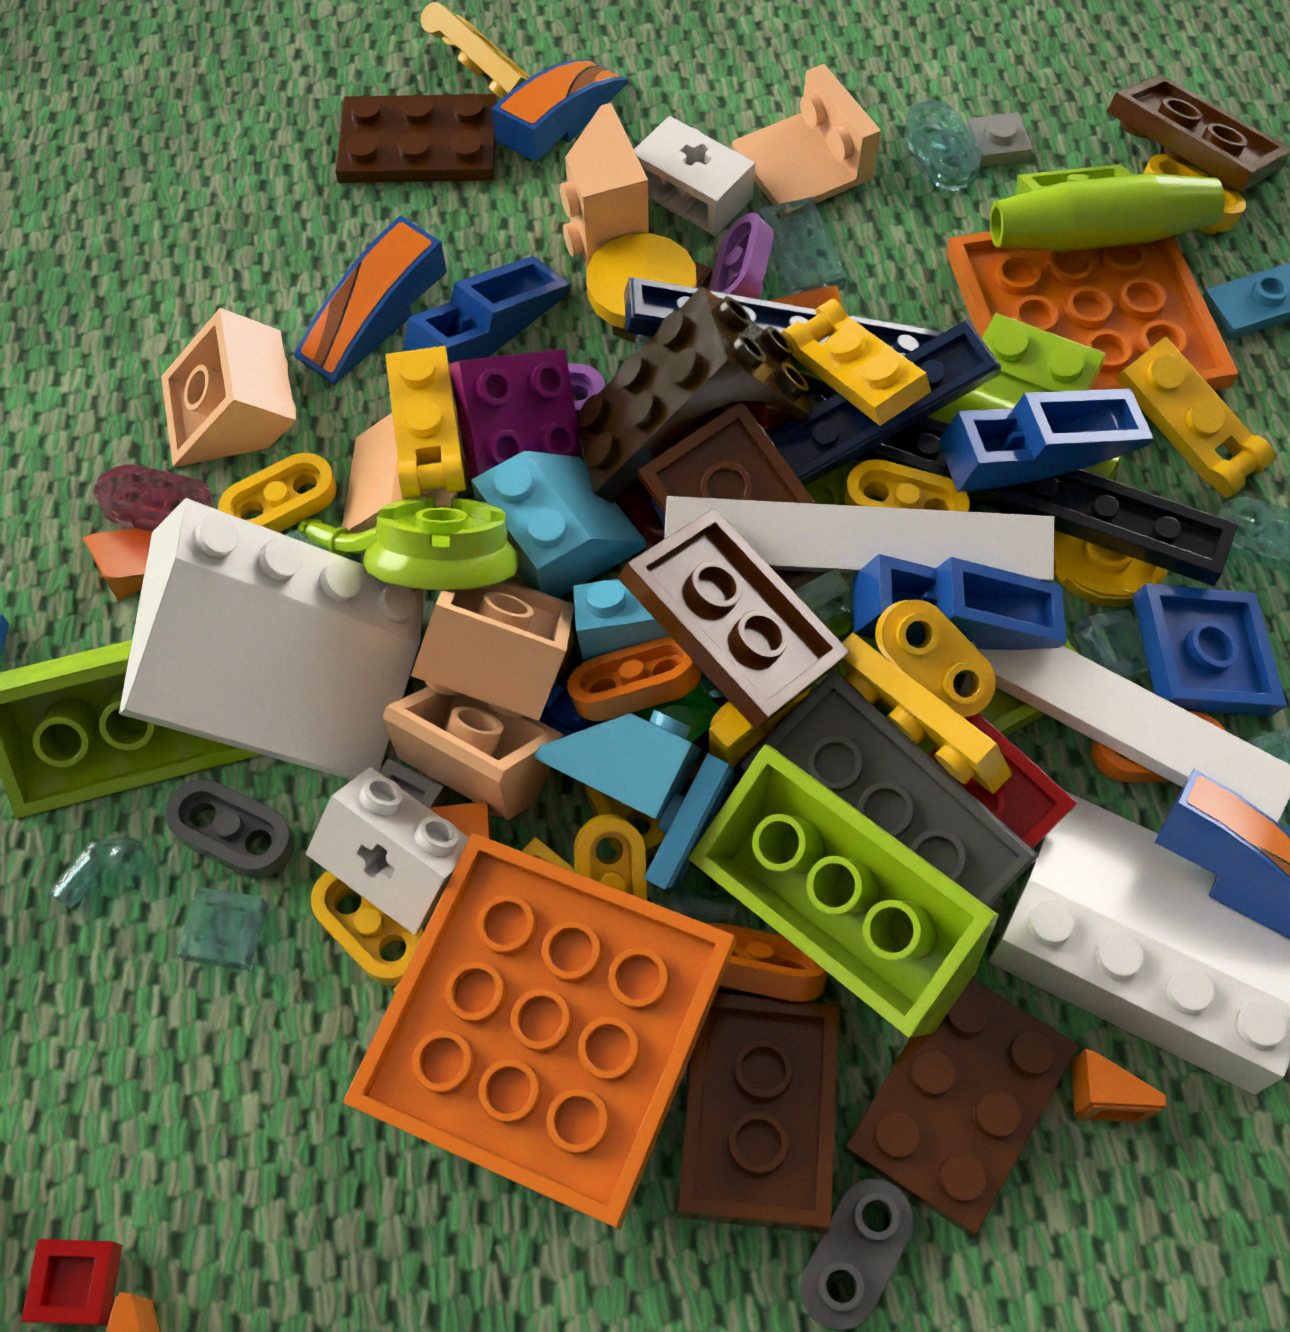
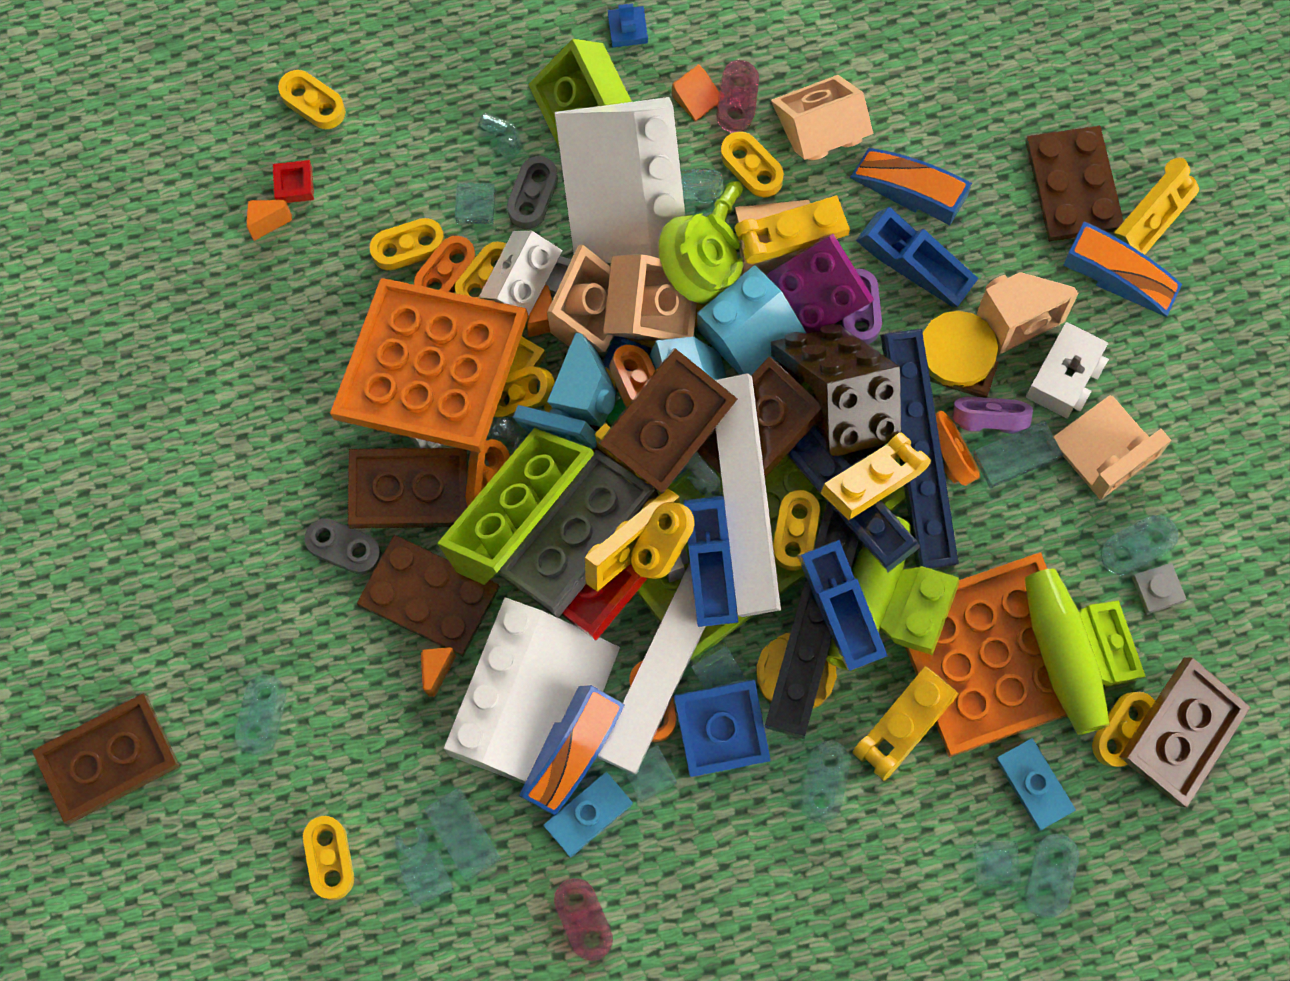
camera: 85 degrees right, 10 degrees up
none -> yellow plate [370,218,445,270]
none -> orange plate [414,236,476,293]

